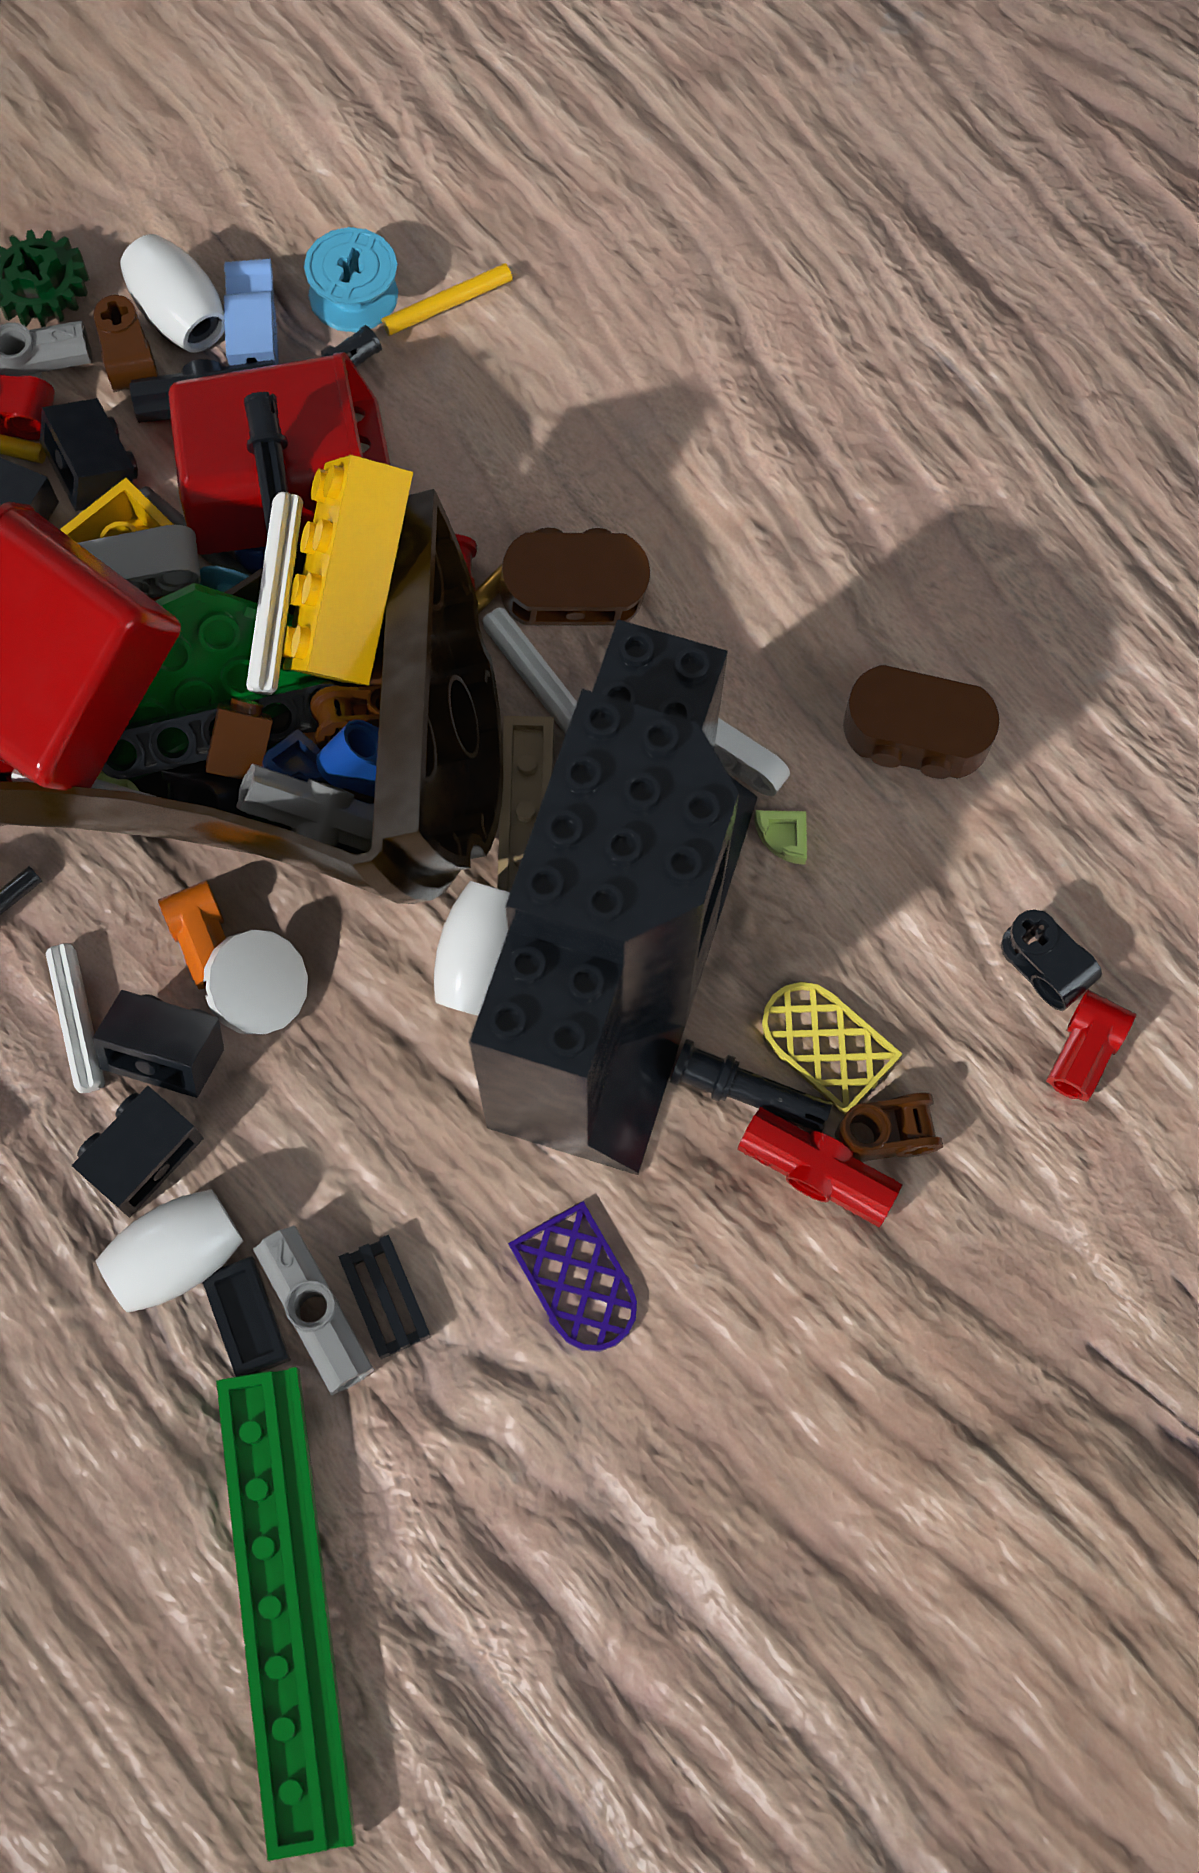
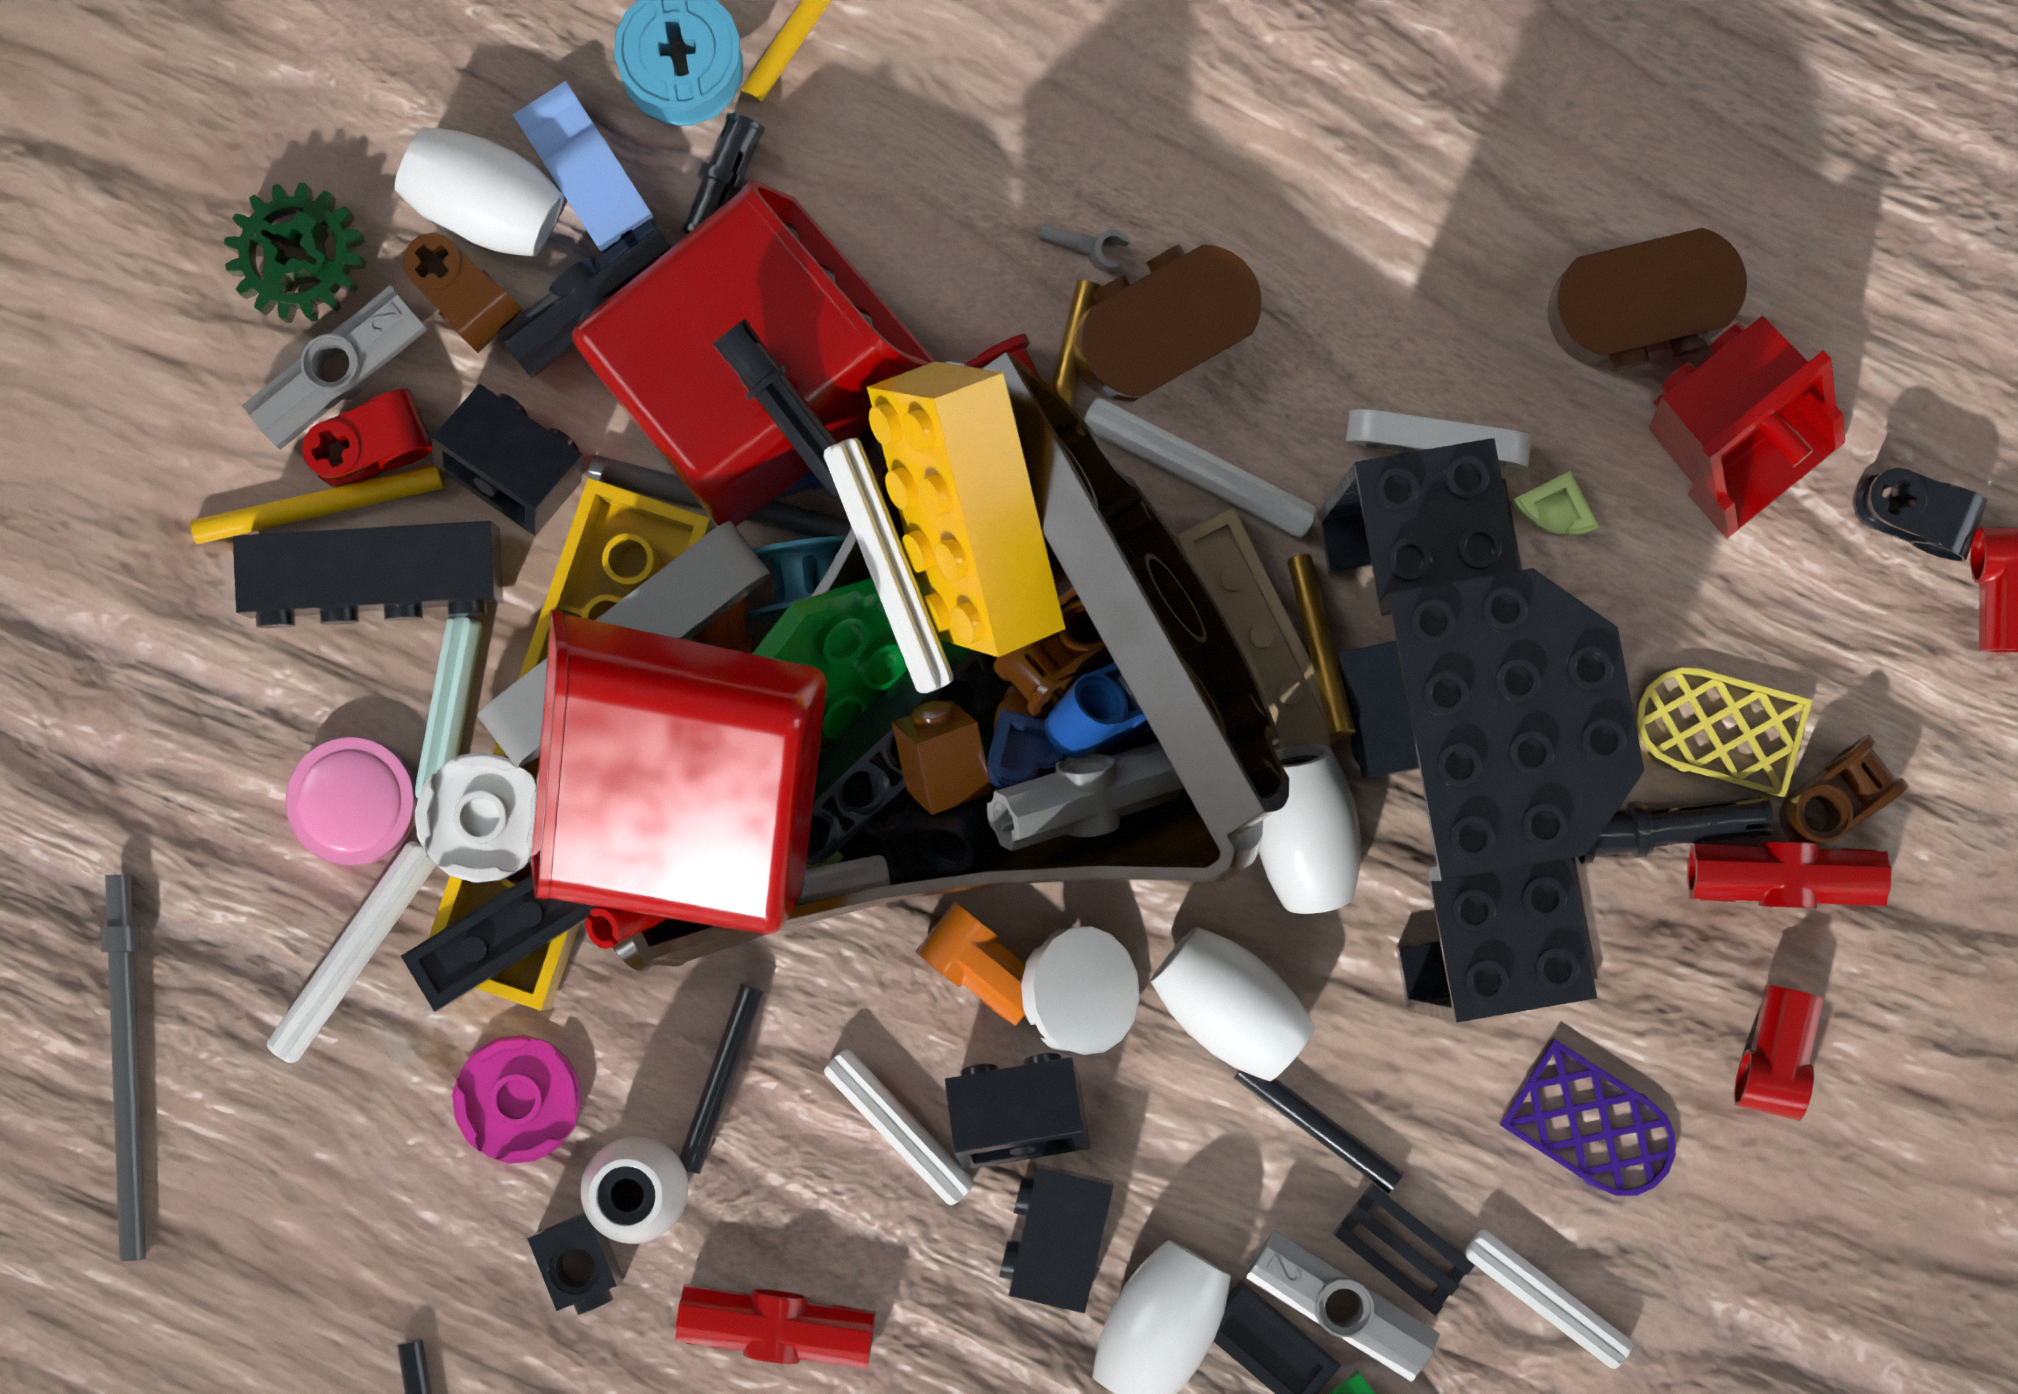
camera: 25 degrees left, 15 degrees up
none -> light grey hand [1039,224,1130,272]
none -> white piece [1150,927,1315,1081]
none -> black bar [1233,1069,1403,1193]
none -> white axle [1464,1230,1633,1369]
none -> red piece [1649,315,1846,539]
none -> red piece [1734,984,1824,1121]

